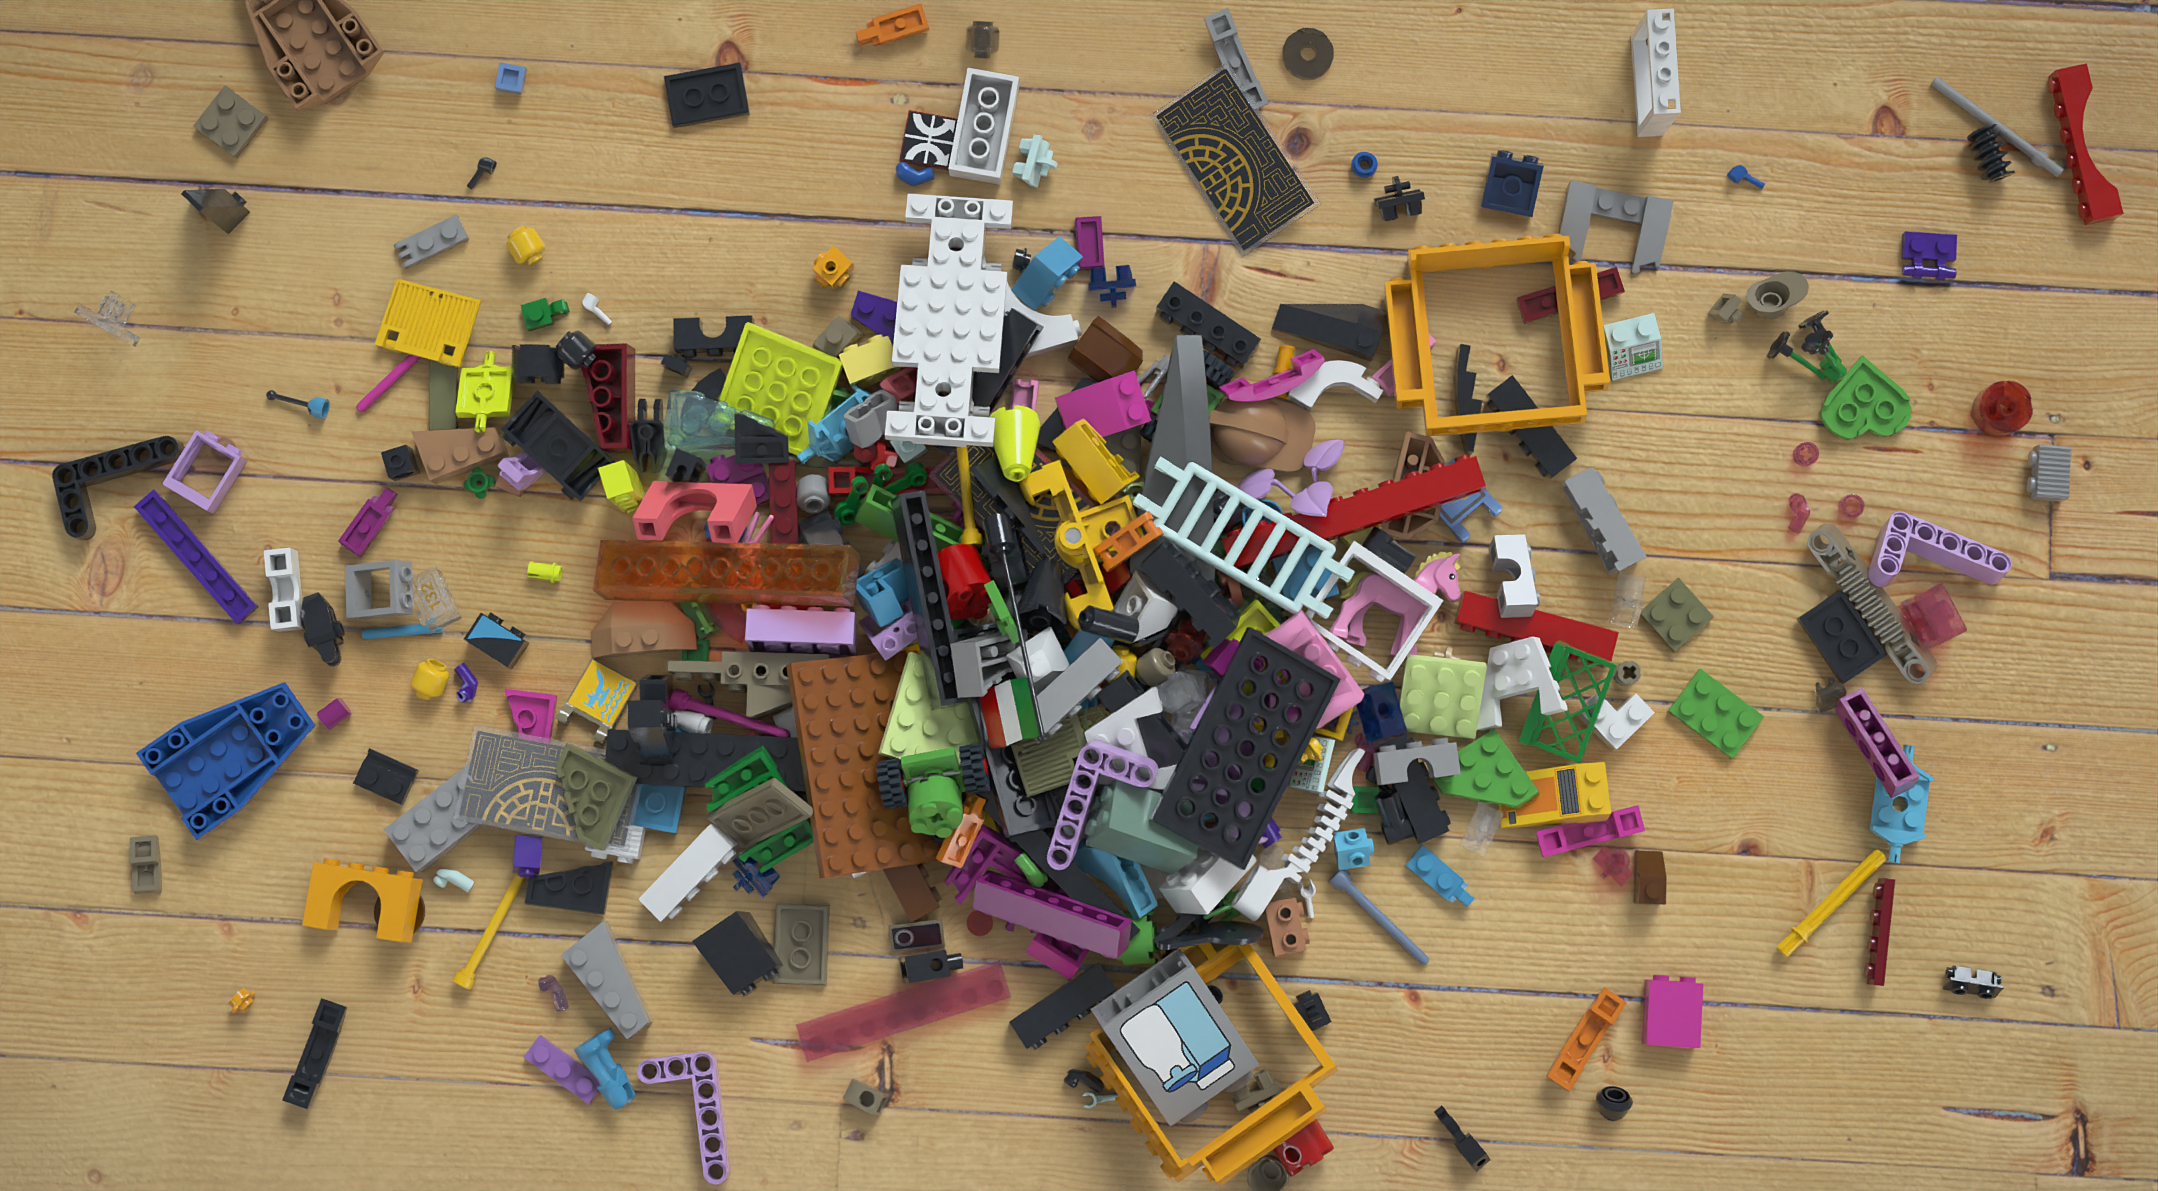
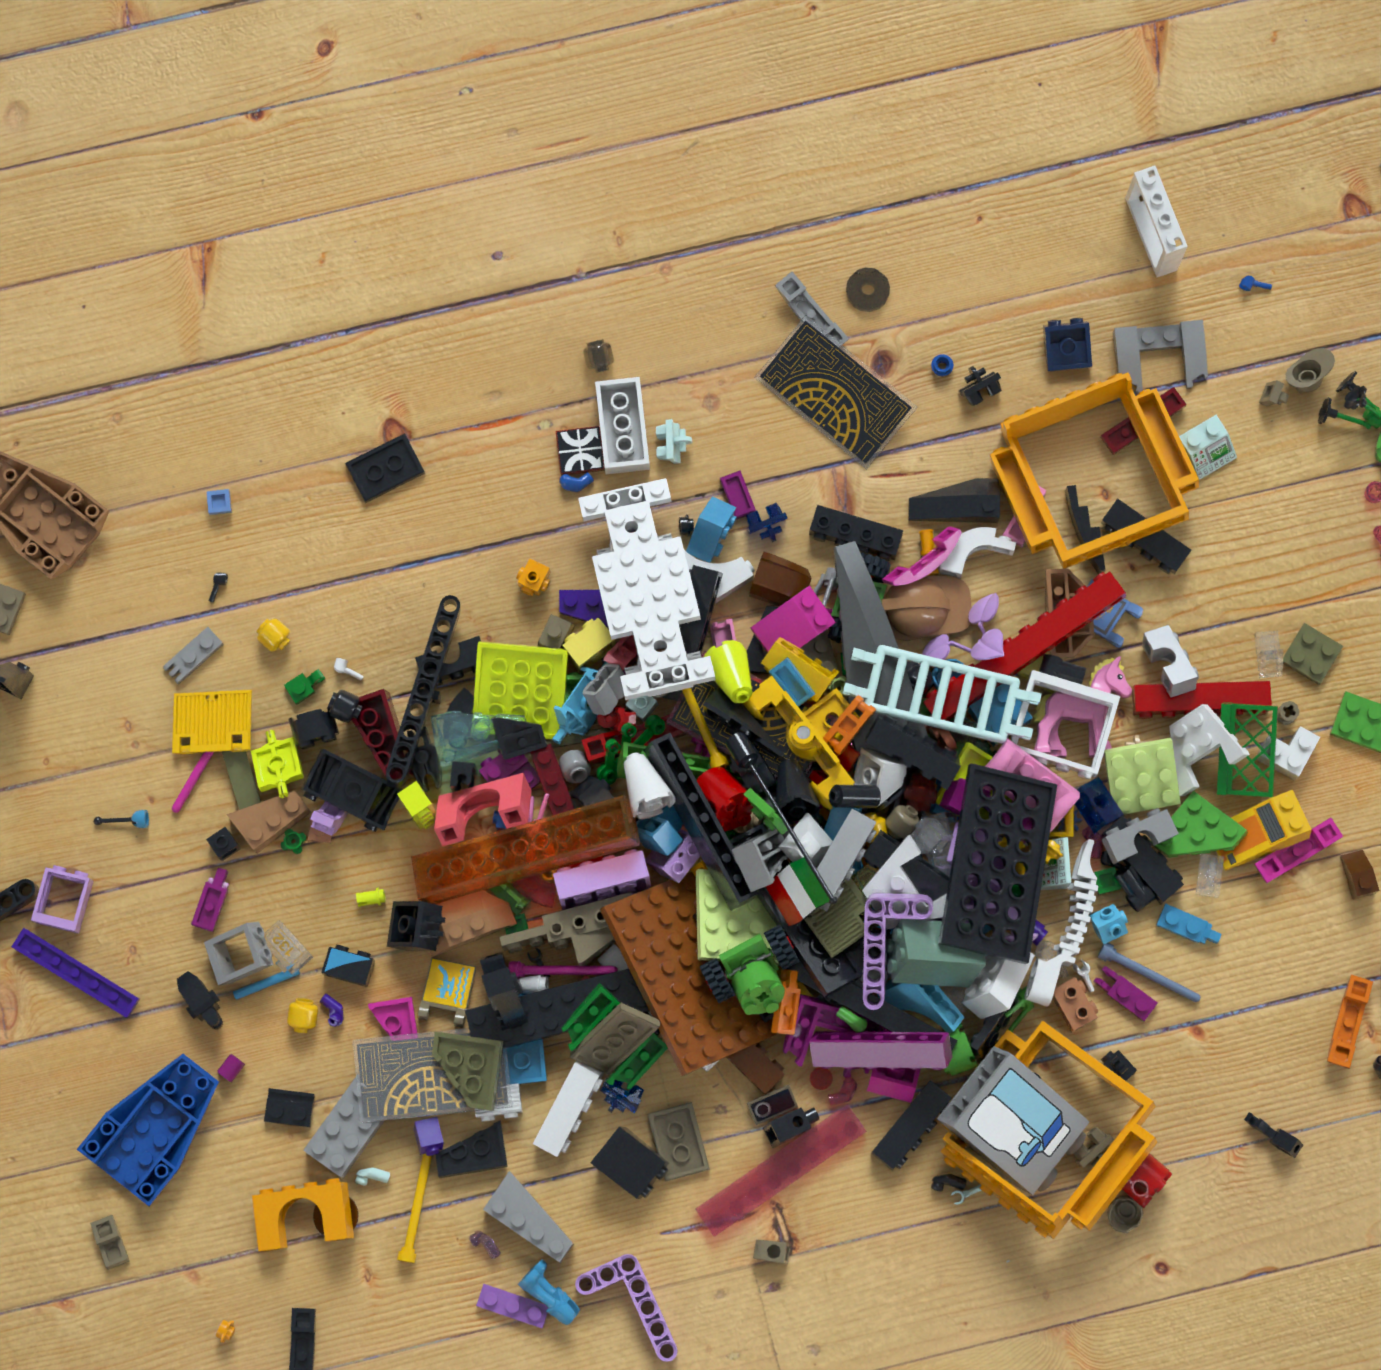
camera: 15 degrees left, 5 degrees down
white arch [264,548,305,632] -> none
orange hinge [856,4,930,46] -> none
black piece [1157,921,1263,950] -> none
light grey wedge [1560,467,1647,577] -> none
clear pink piece [1592,846,1634,887] -> none
none -> black beam [386,595,460,788]
none -> black hinge [387,901,446,951]
none -> white cone [624,753,676,819]
none -> dark azure tile [769,657,815,706]
none -> clear pink arm [828,1077,857,1106]
none -> magenta hinge [1093,966,1158,1022]

